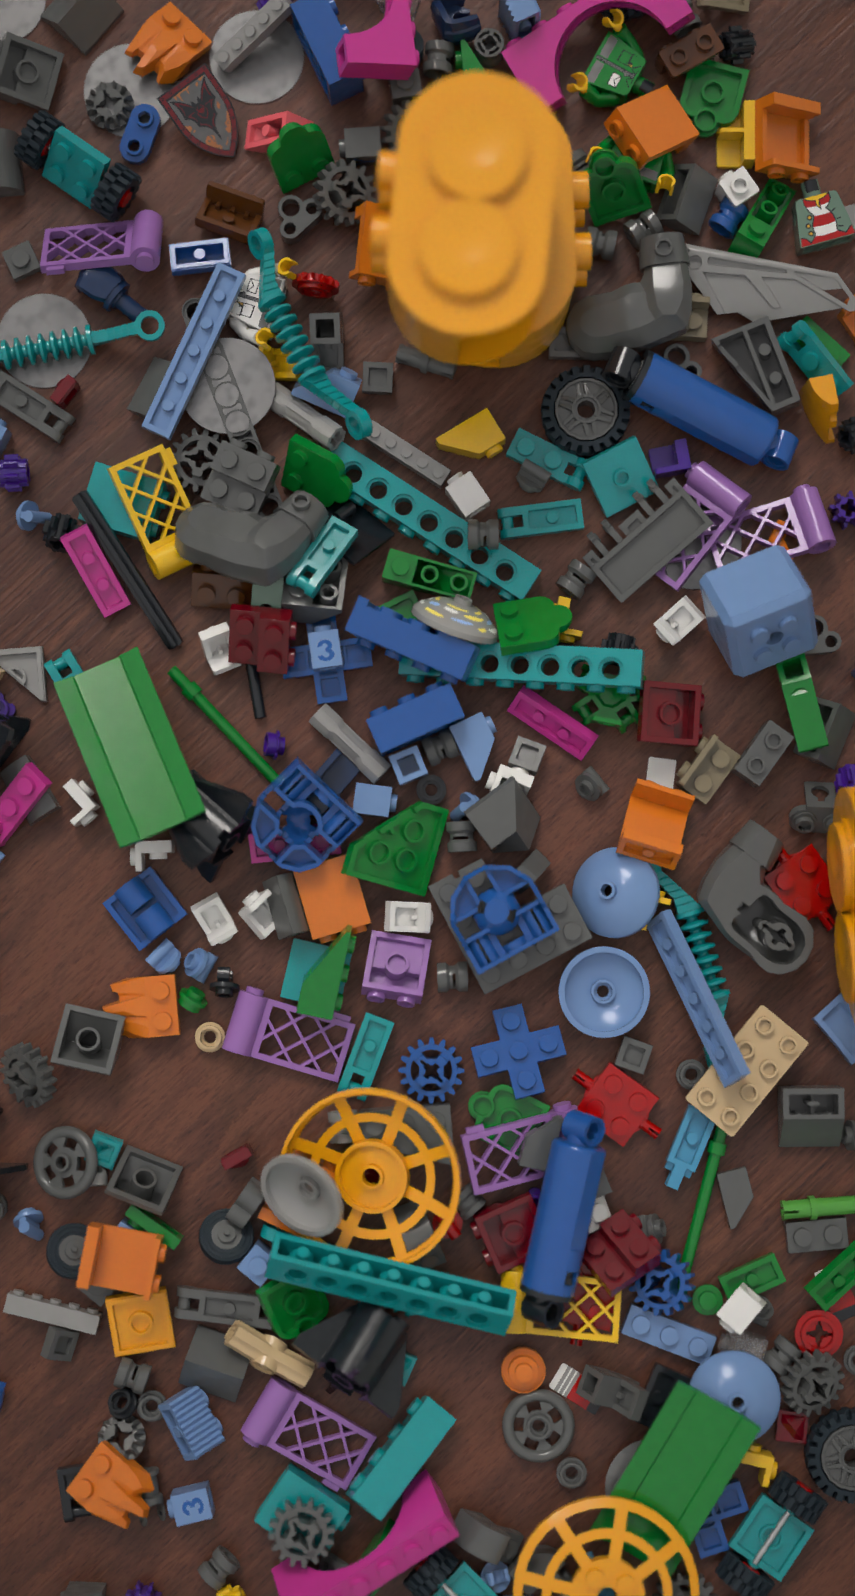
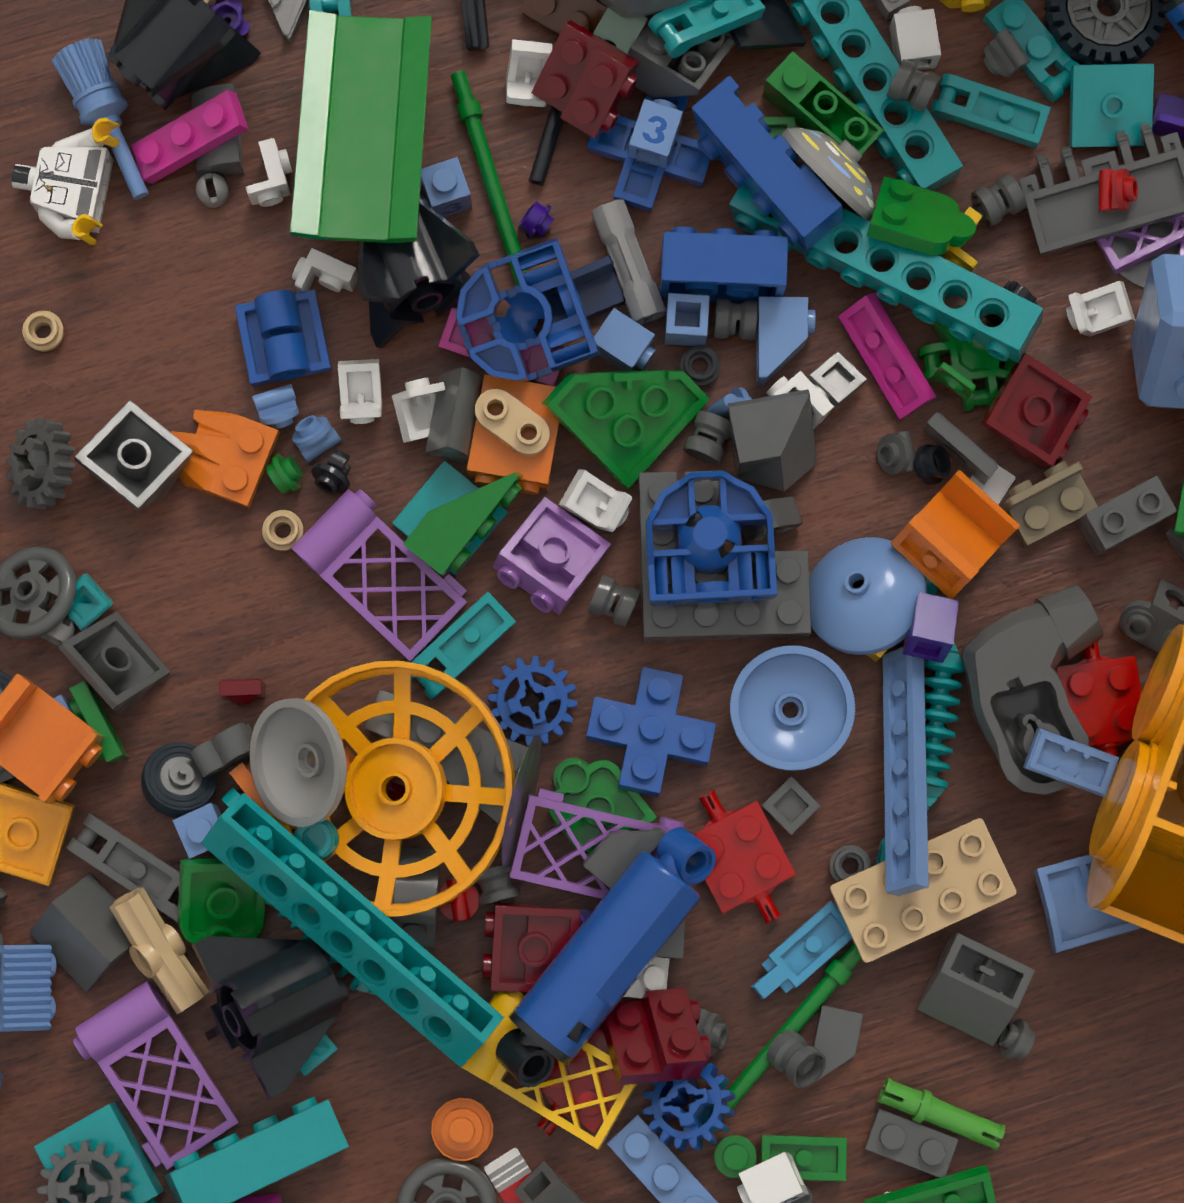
camera: 25 degrees right, 5 degrees down
none -> light grey hinge [196,173,229,208]
none -> teal tile [294,820,339,860]
none -> medium blue brick [421,157,472,218]
none -> tan plate [475,389,550,457]
none -> flat silver sticker [501,735,542,867]
none -> dark grey wheel [767,1029,826,1089]
none -> panel [902,593,959,663]
none -> black plate [913,444,951,485]
none -> dark grey tile [923,412,999,485]
none -> medium blue plate [1023,728,1119,797]
none -> red plate [1098,169,1138,213]

